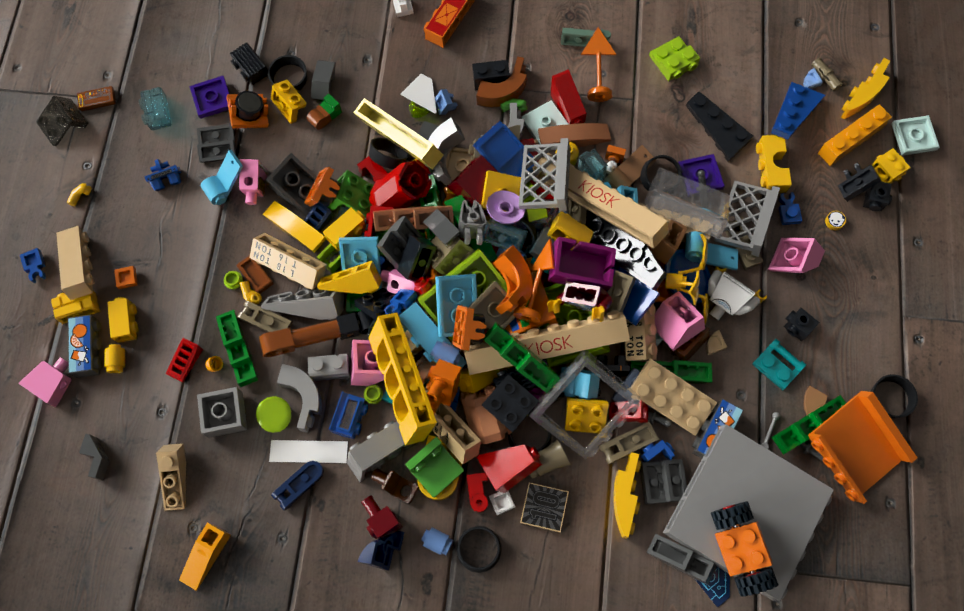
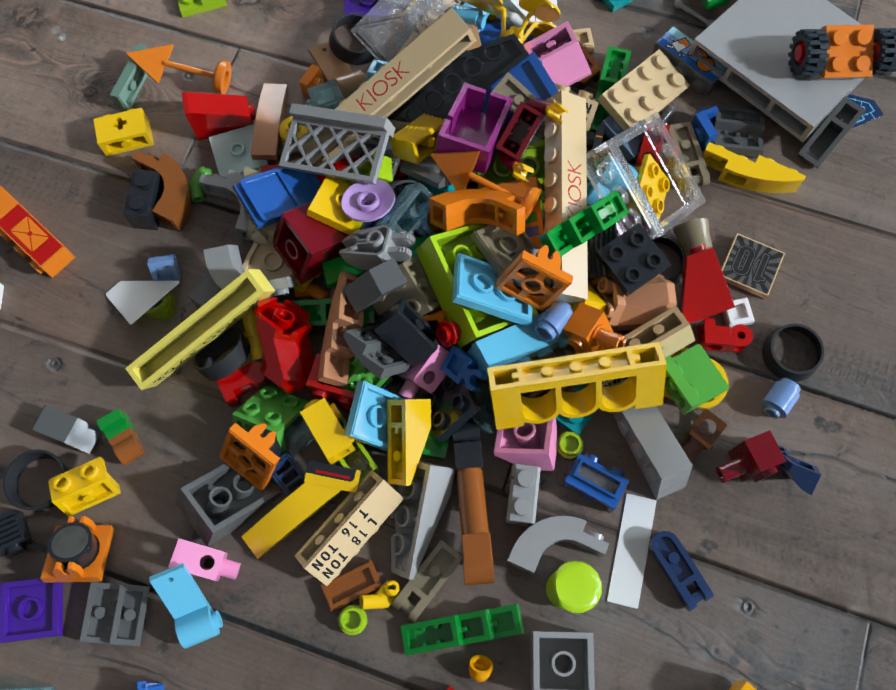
camera: 80 degrees left, 0 degrees up
none -> yellow brick [93,108,154,156]
none -> sticker [304,460,361,493]

